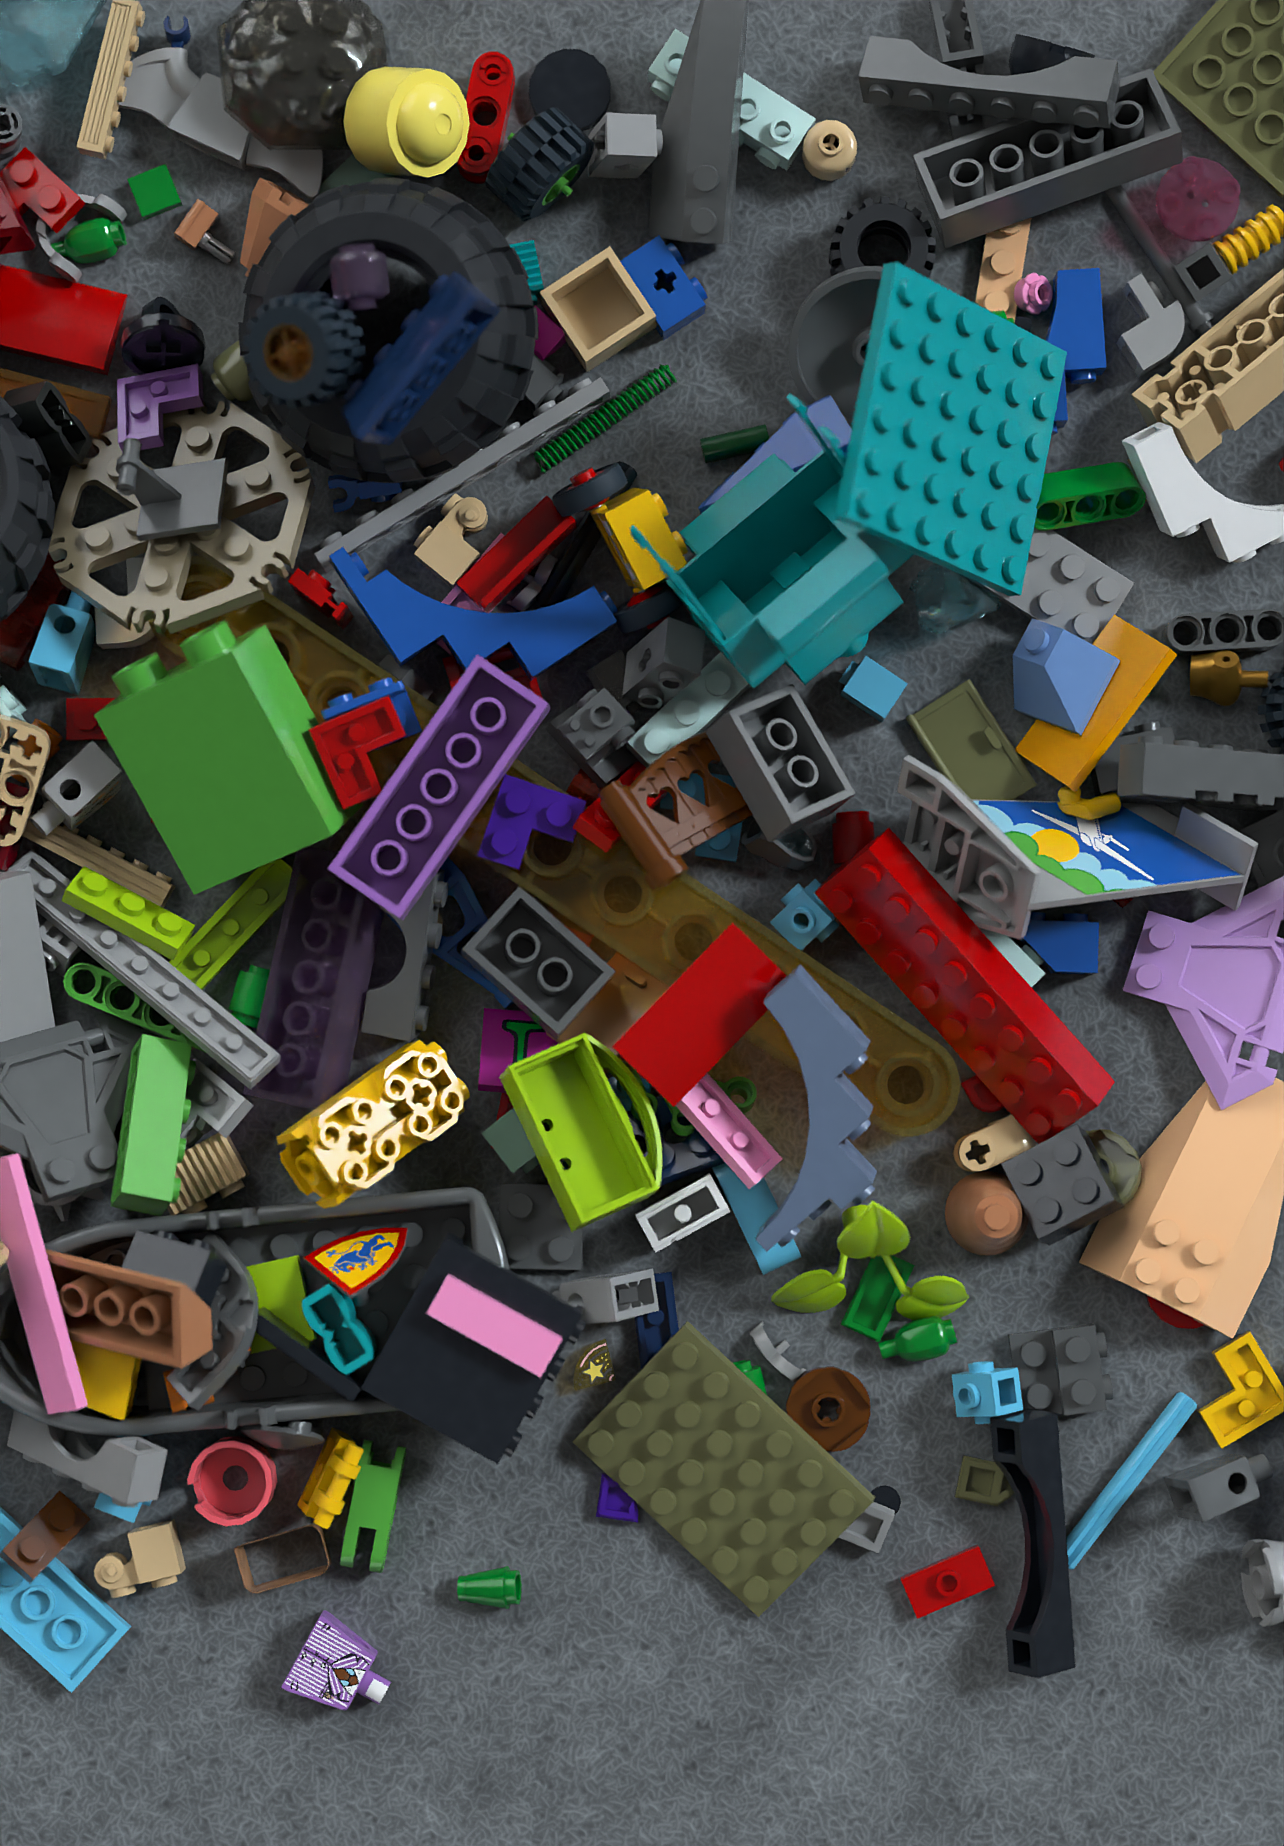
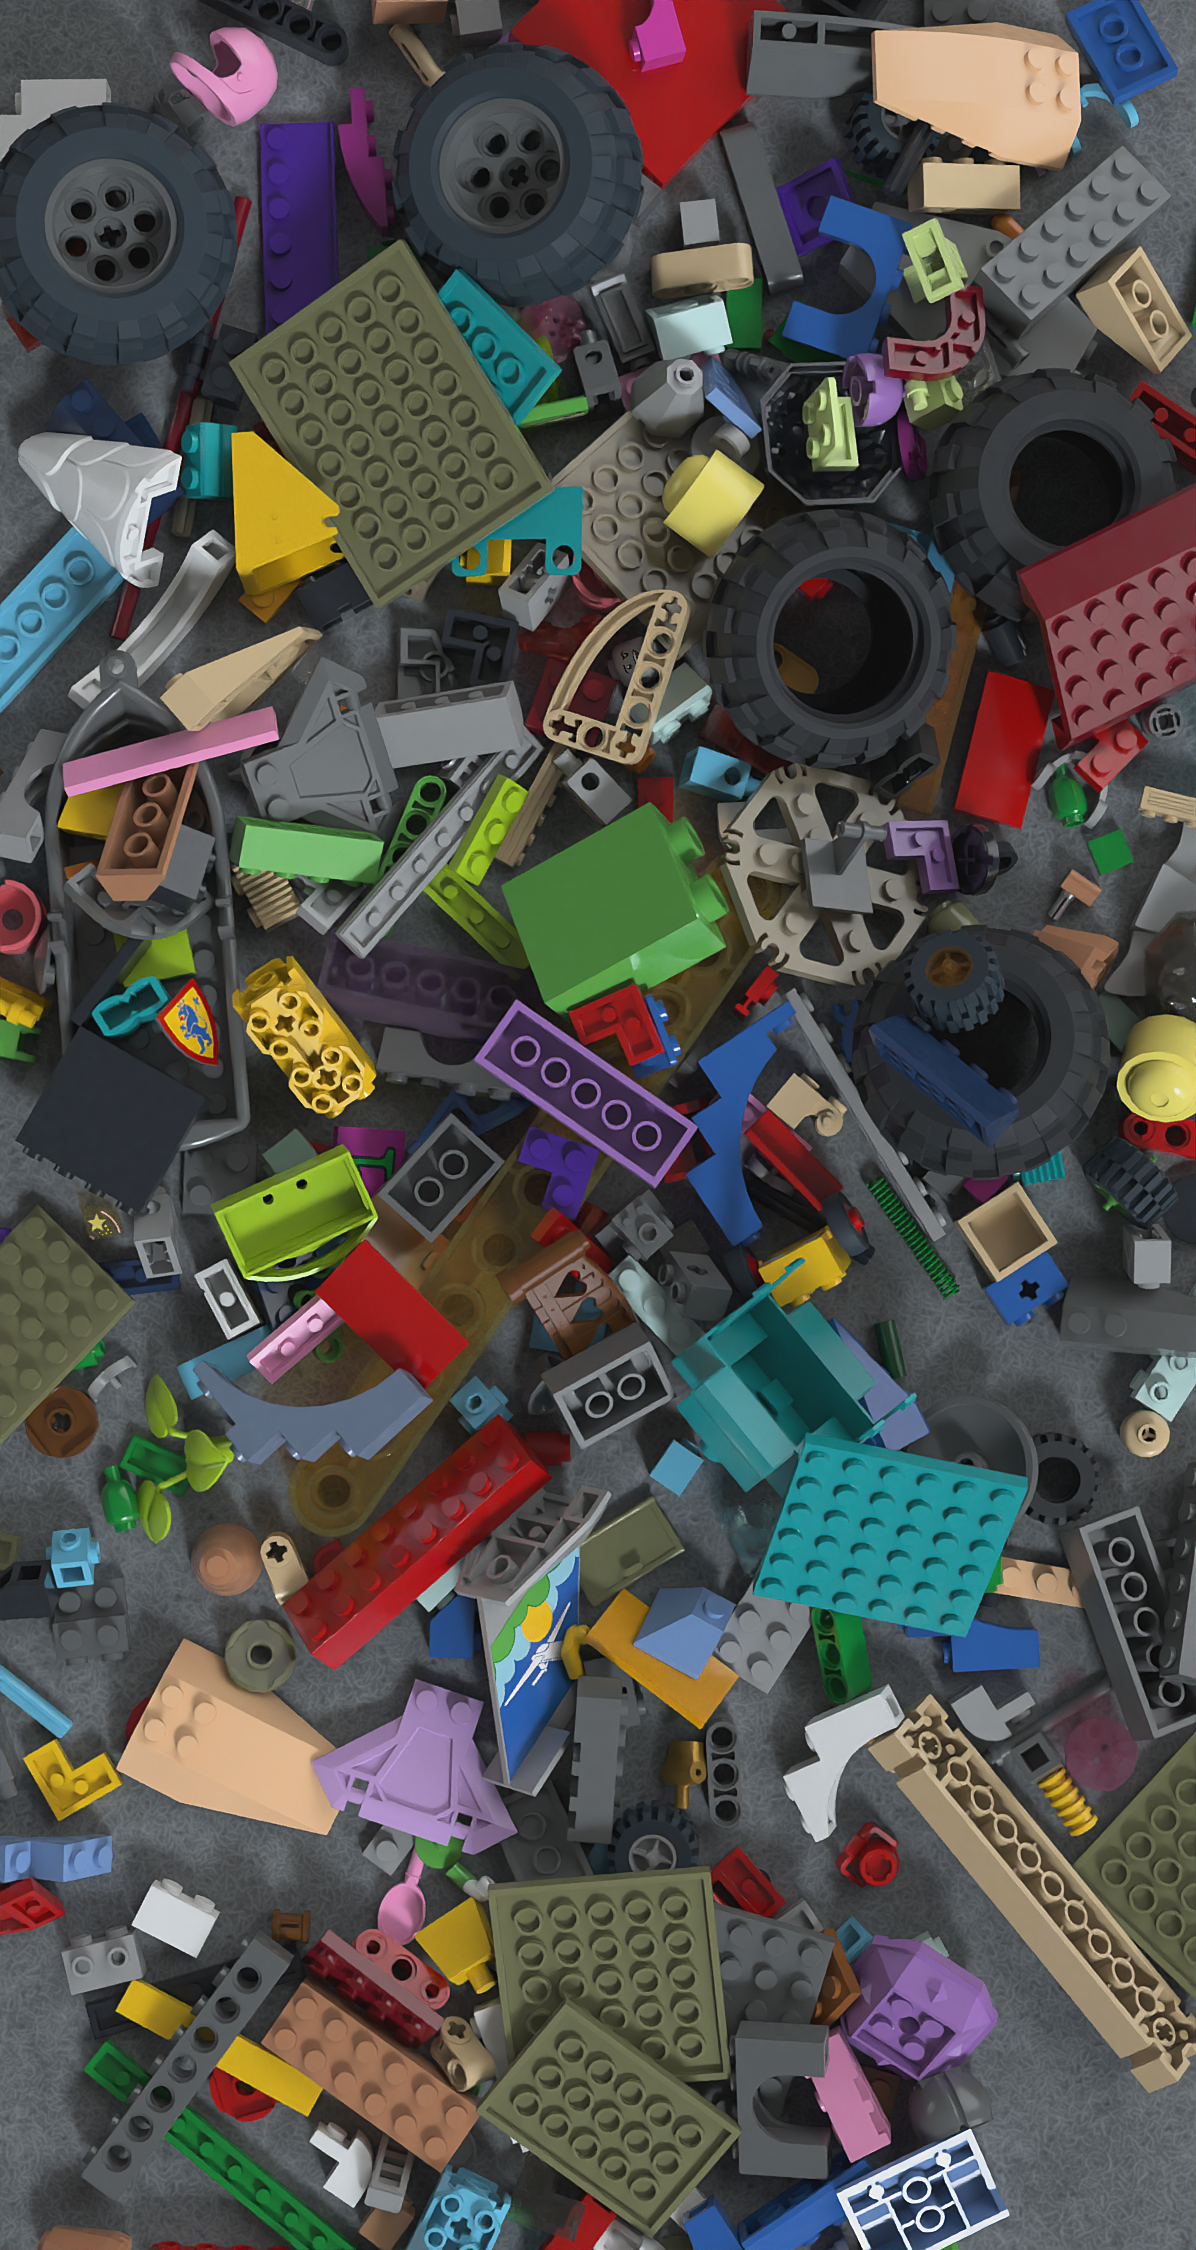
camera: 85 degrees right, 0 degrees up
green brick [228,964,280,1029] -> none
clear purple head [330,244,389,310] -> none
bright pink tile [426,1274,562,1377] -> none
black brick [1002,1124,1124,1246] -> none
bright pink plate [1014,273,1053,315] -> none

